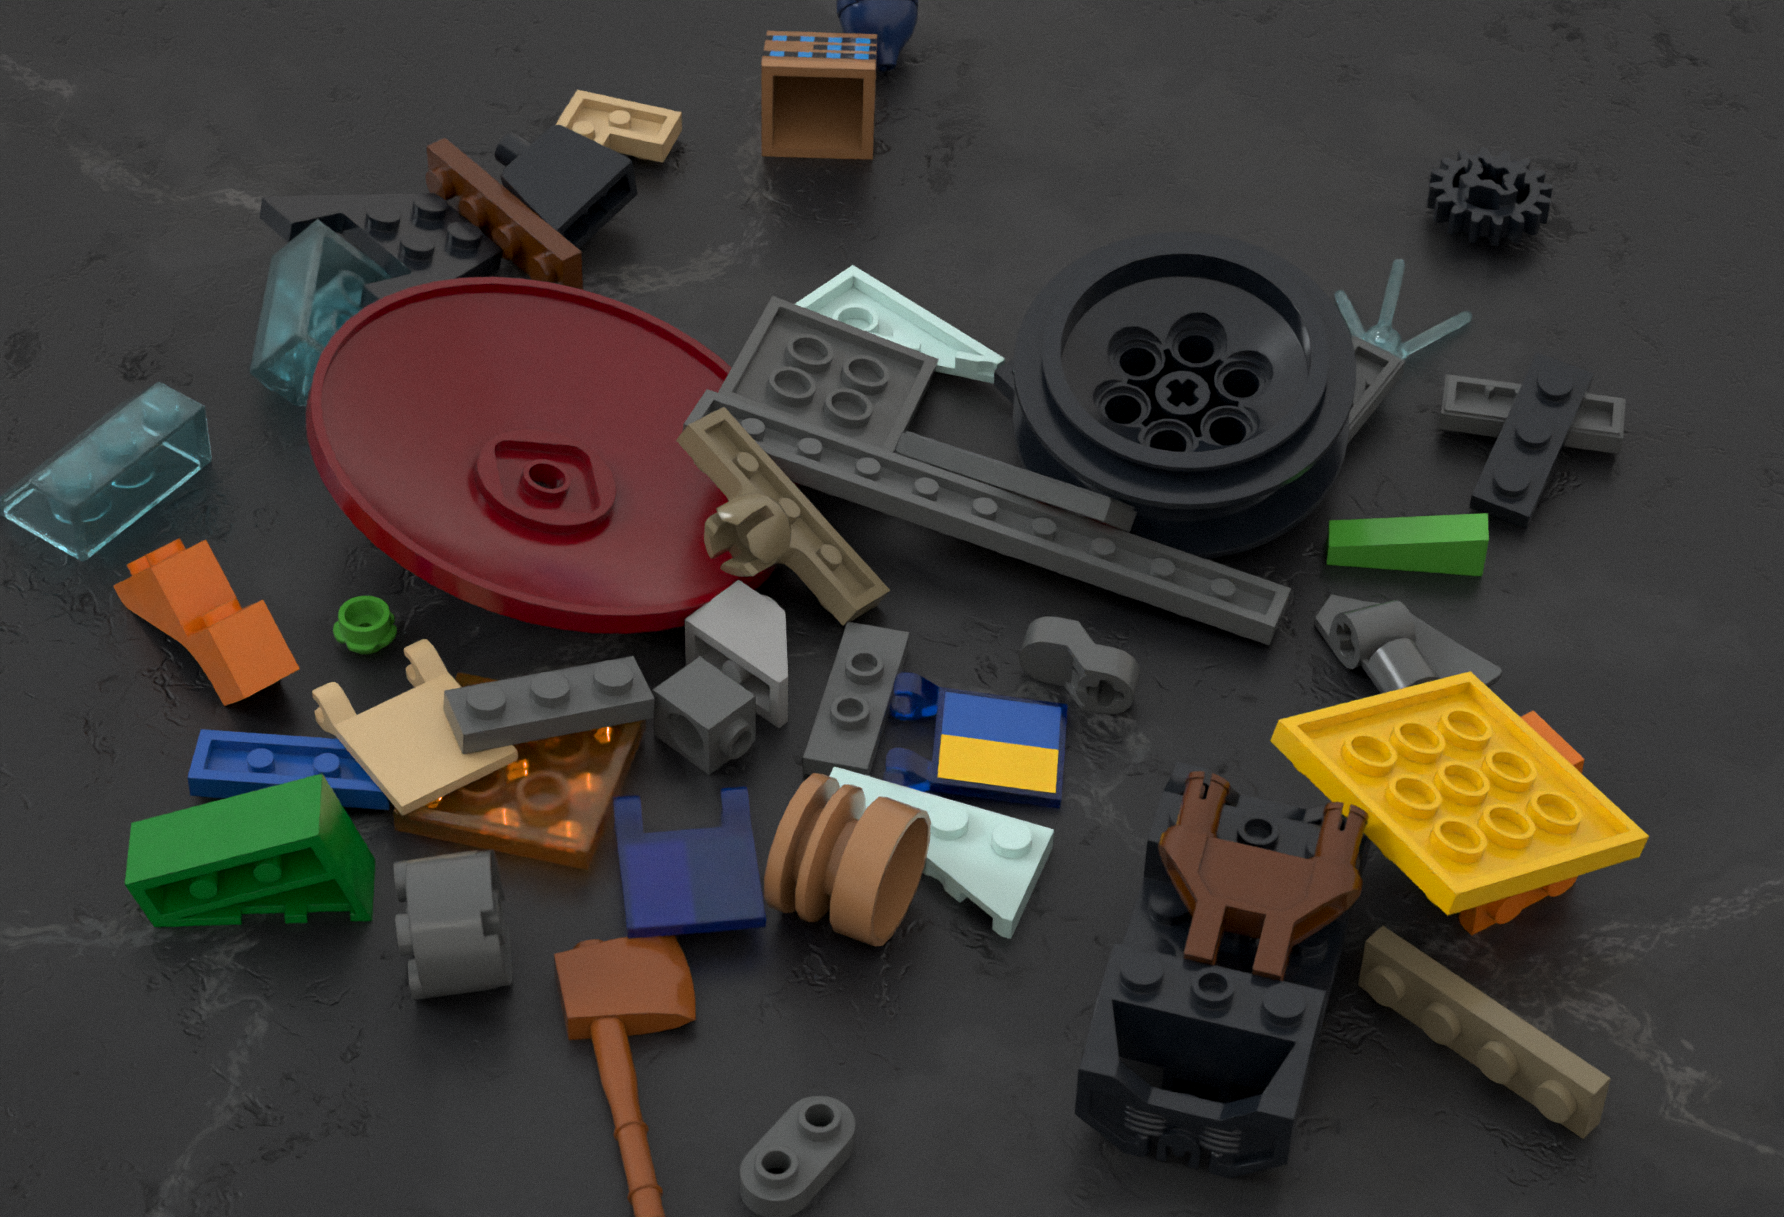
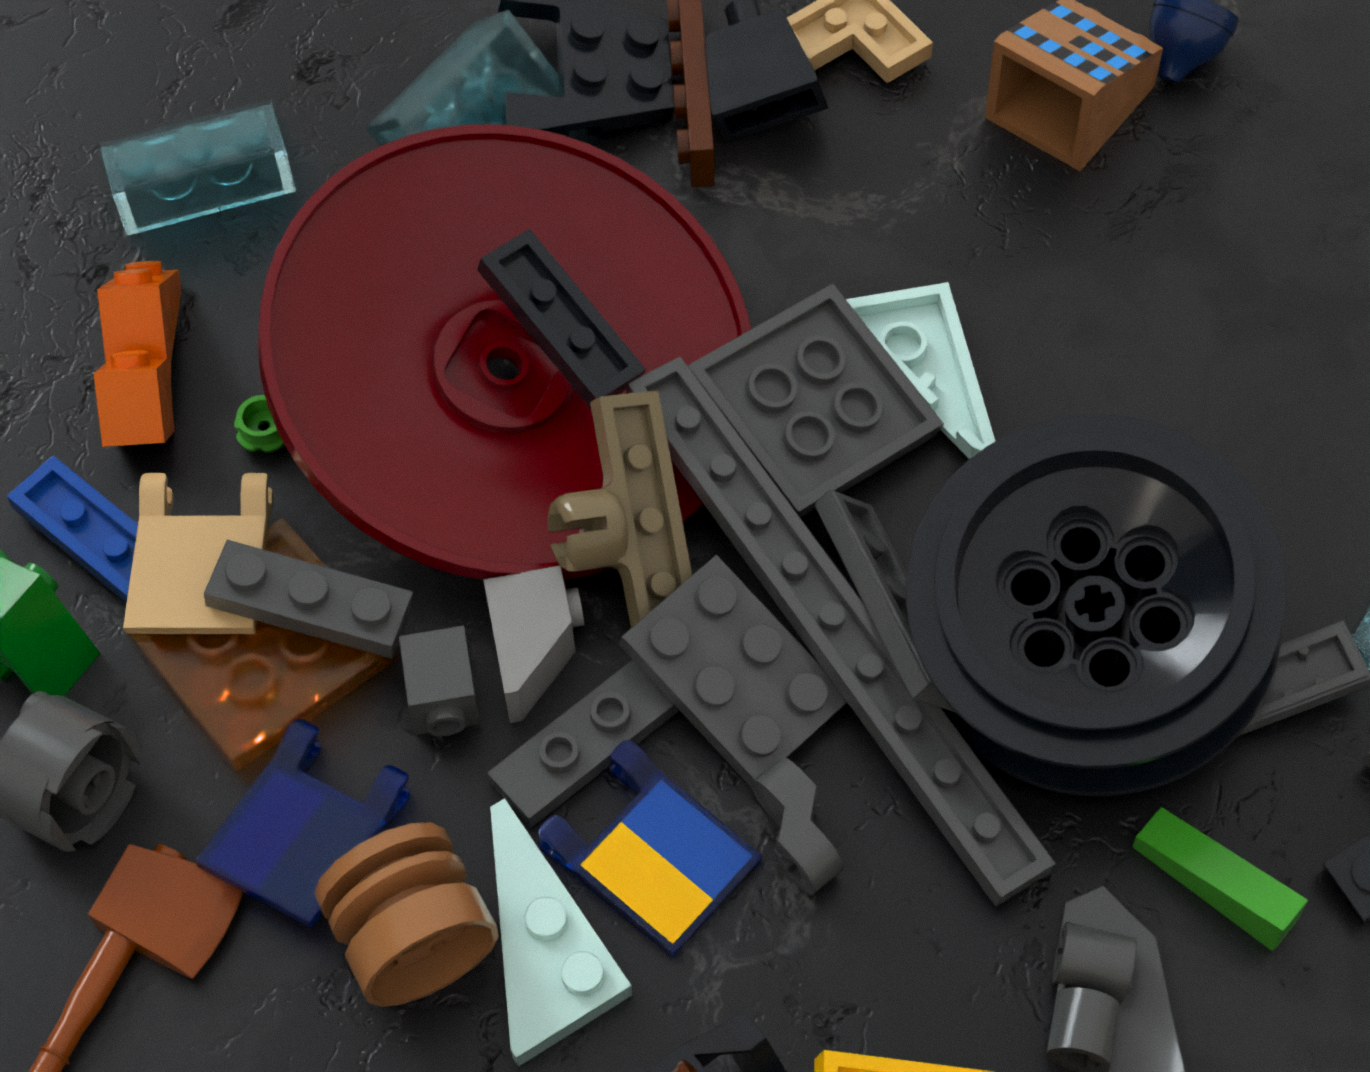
camera: 40 degrees right, 15 degrees up
none -> black plate [477,228,646,409]
none -> dark grey plate [618,555,847,788]

